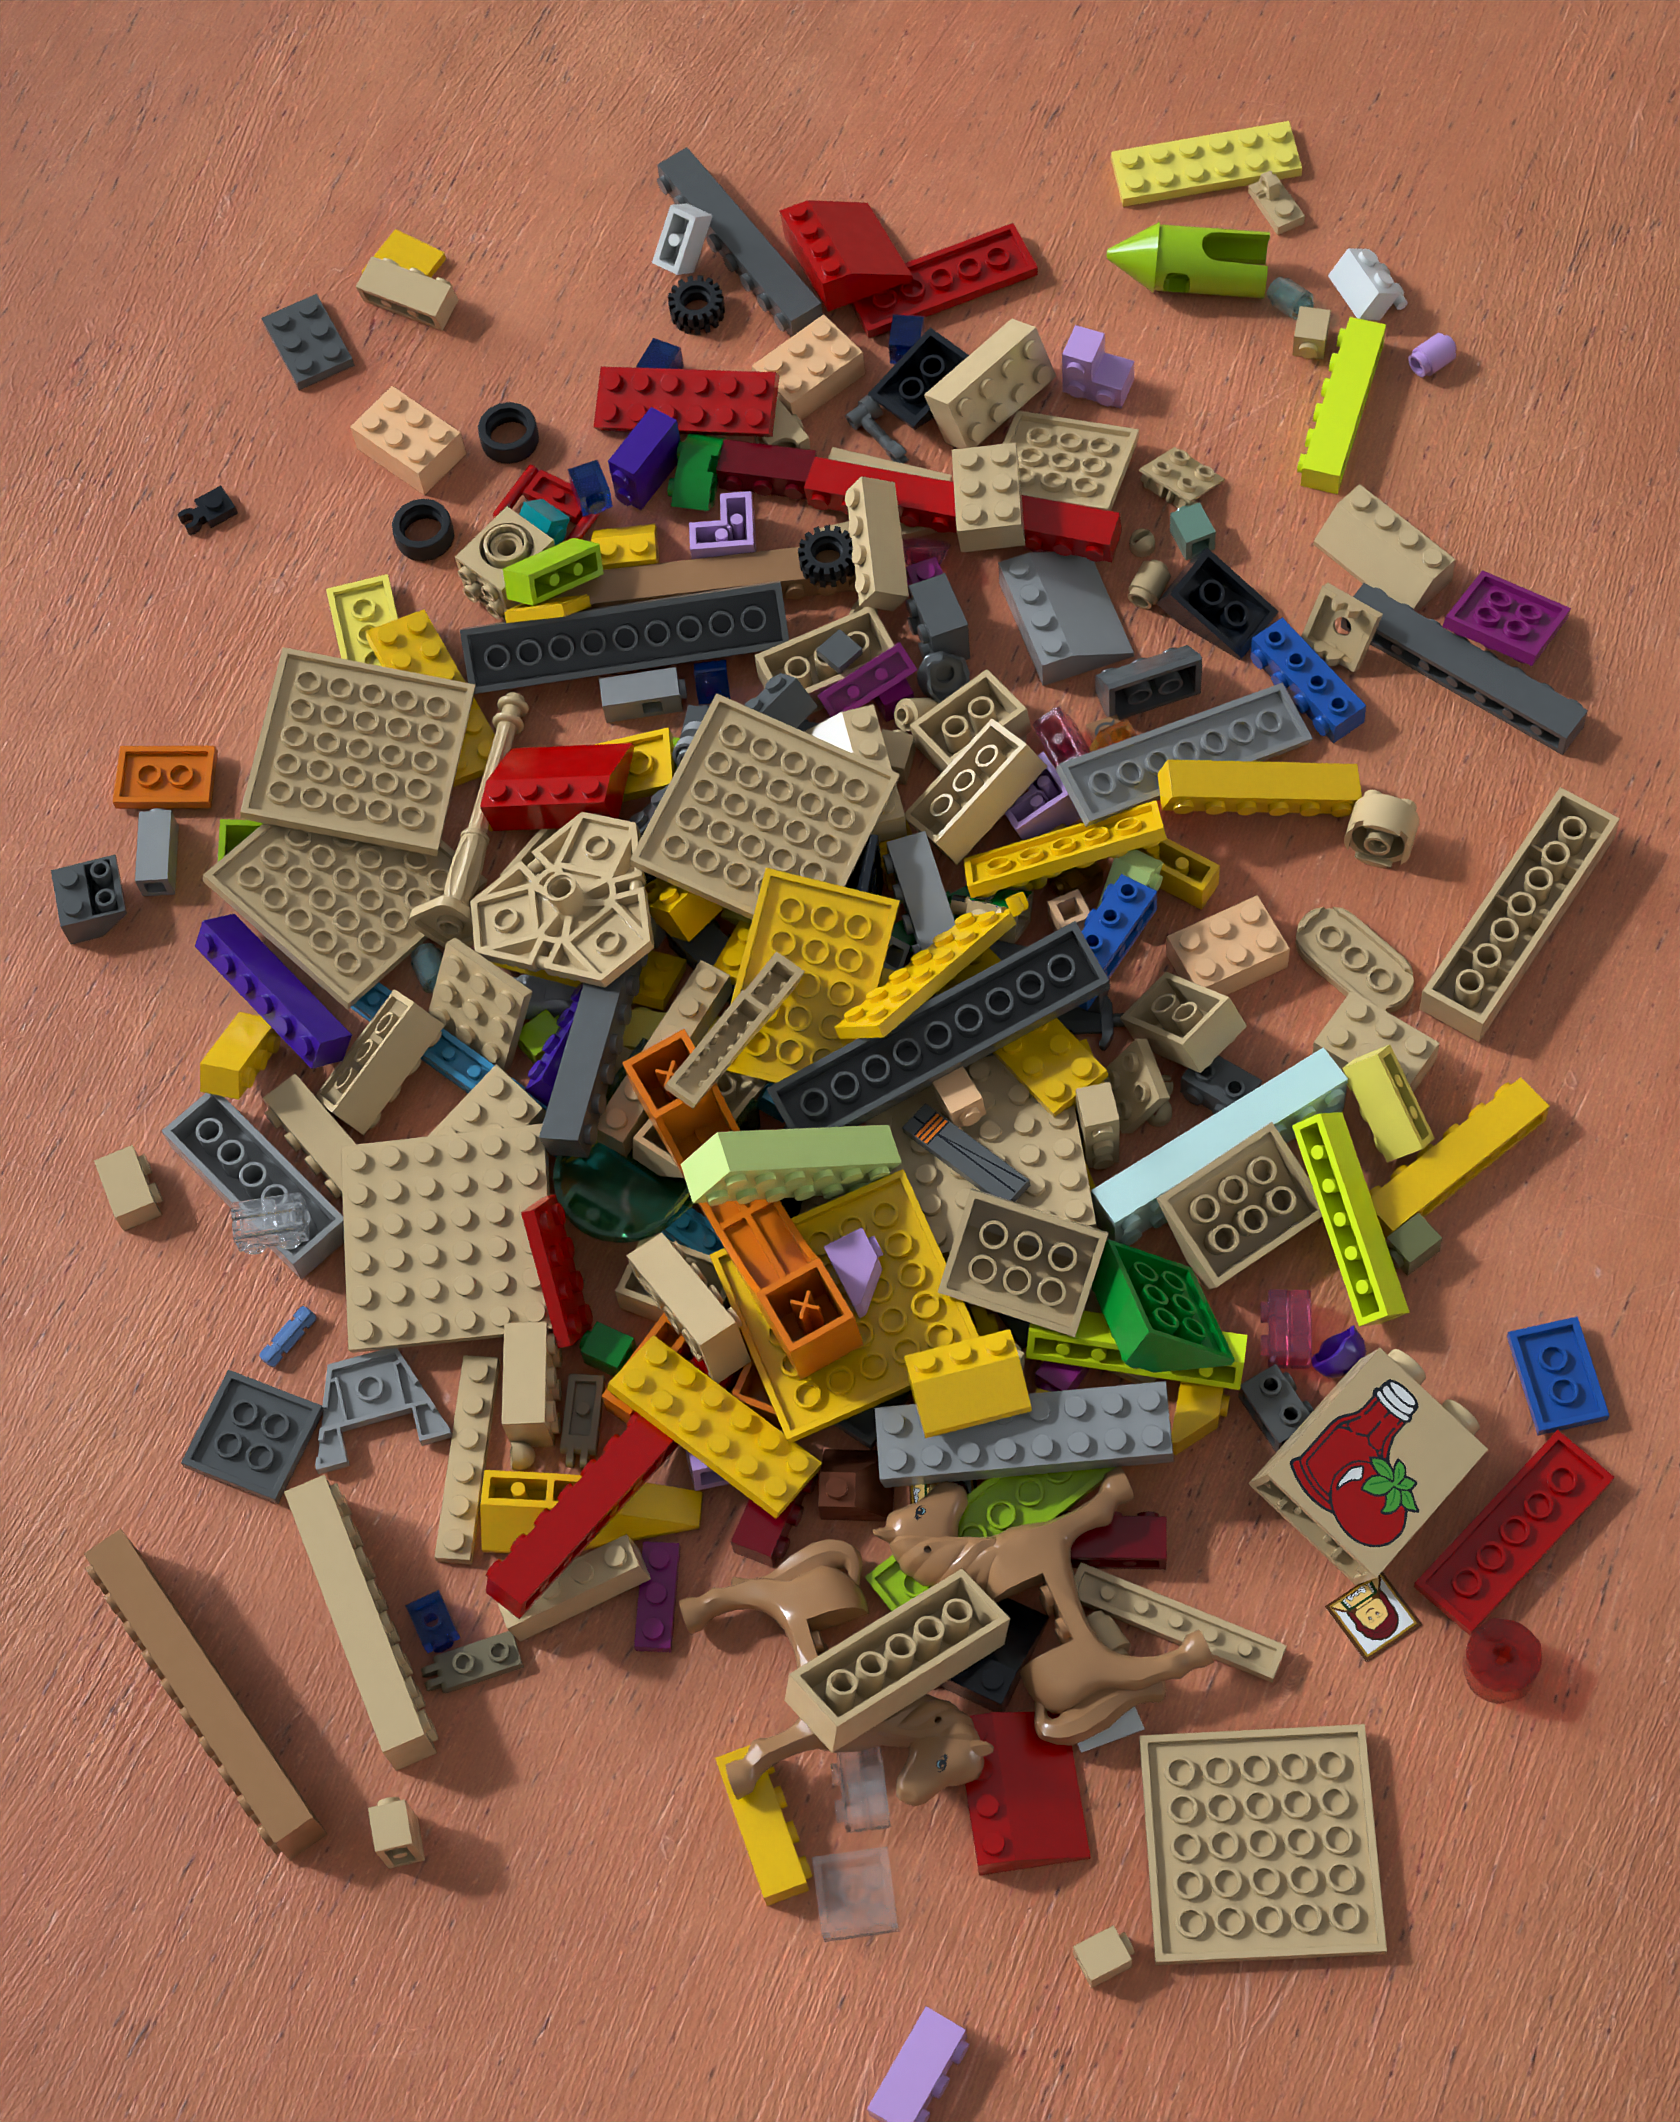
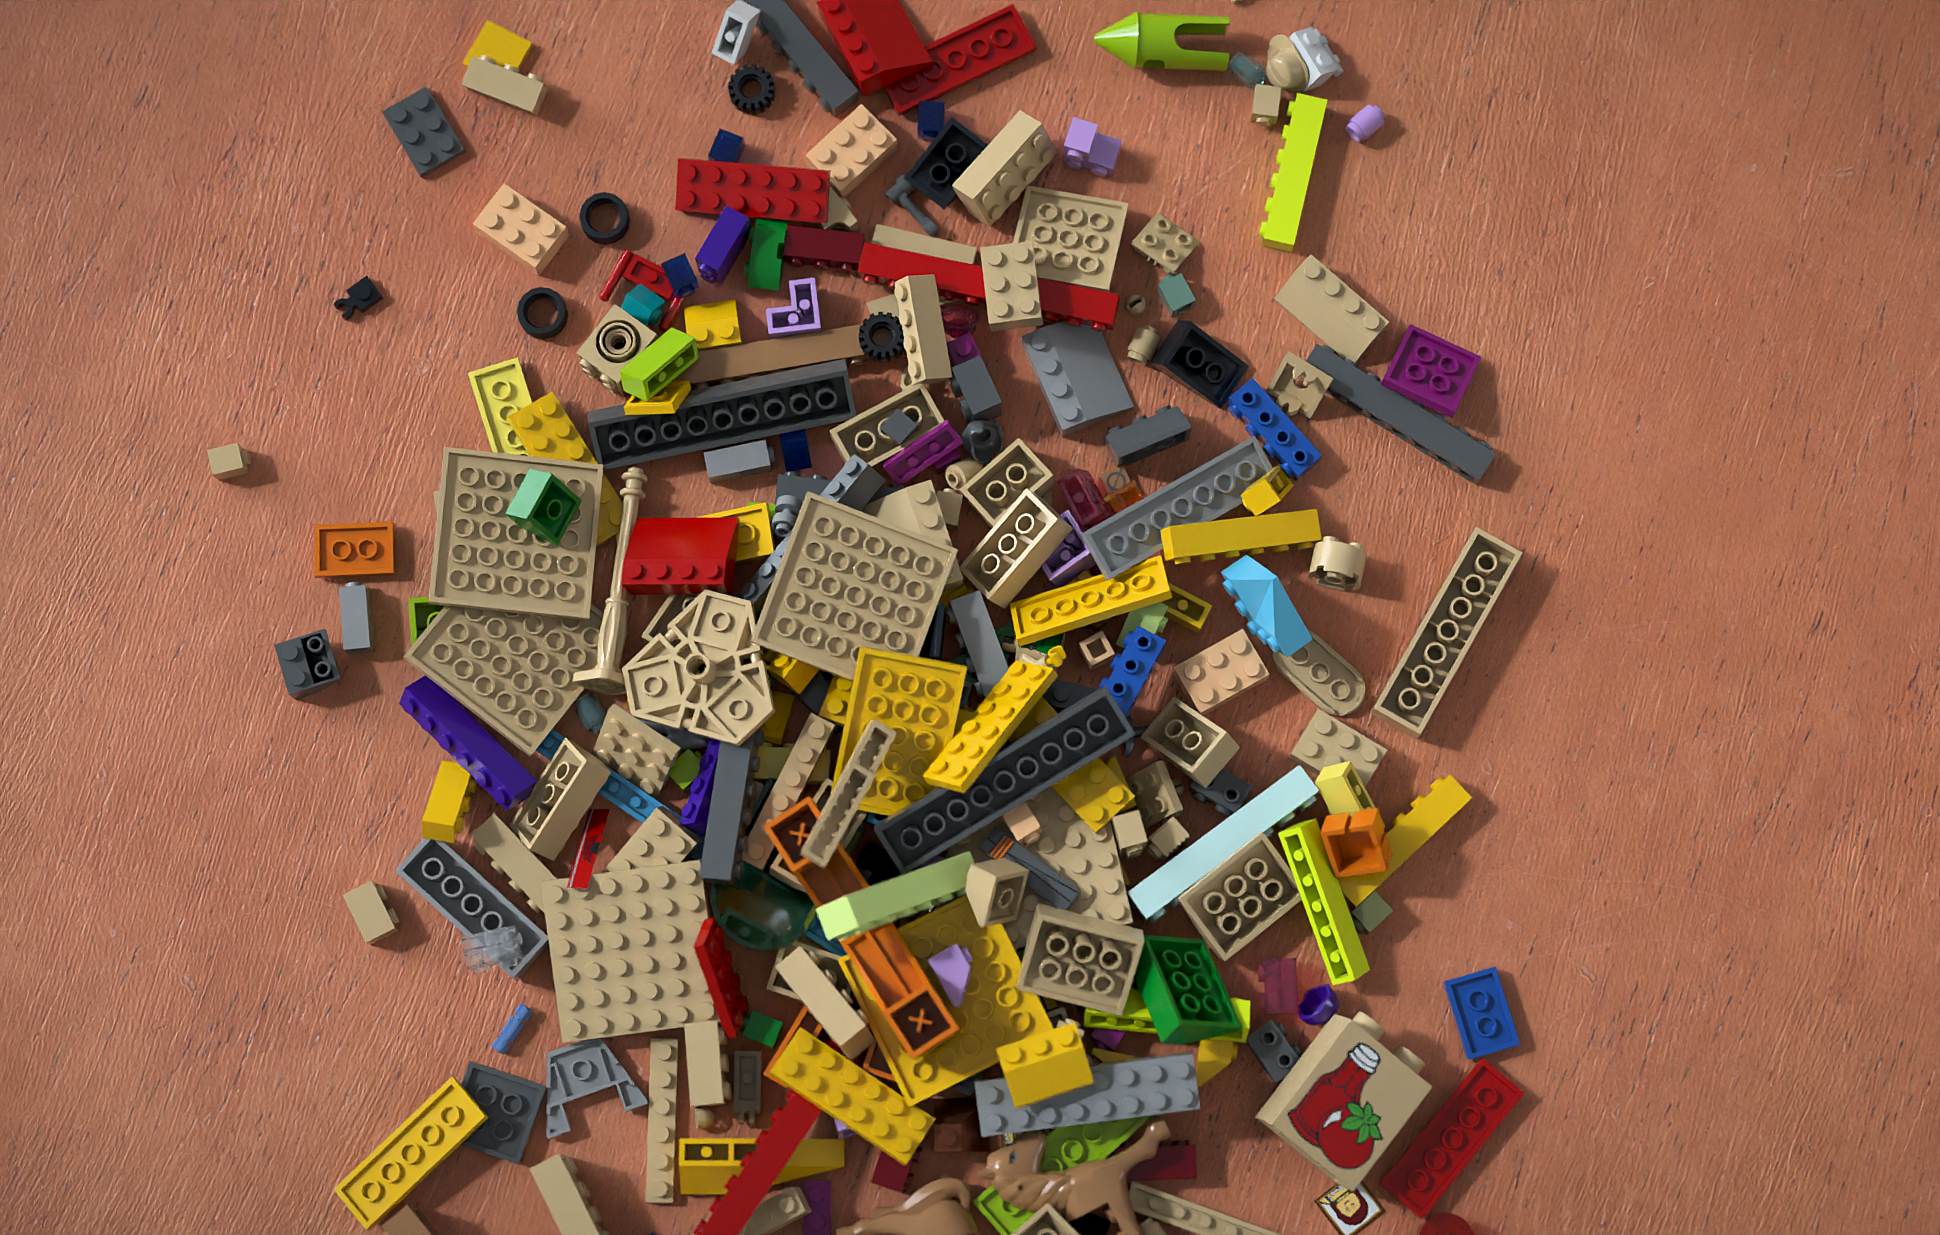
camera: 10 degrees left, 15 degrees up
none -> tan brick [207,443,251,481]
none -> yellow plate [334,1077,489,1230]
none -> green slope [505,469,582,546]
none -> red sticker [567,809,610,889]
none -> tan slope [965,857,1029,927]
none -> tan brick [1147,817,1189,862]
none -> medium azure slope [1221,554,1313,658]
none -> yellow slope [1241,464,1294,516]
none -> tan piece [1266,35,1309,93]
none -> orange piece [1320,808,1392,878]

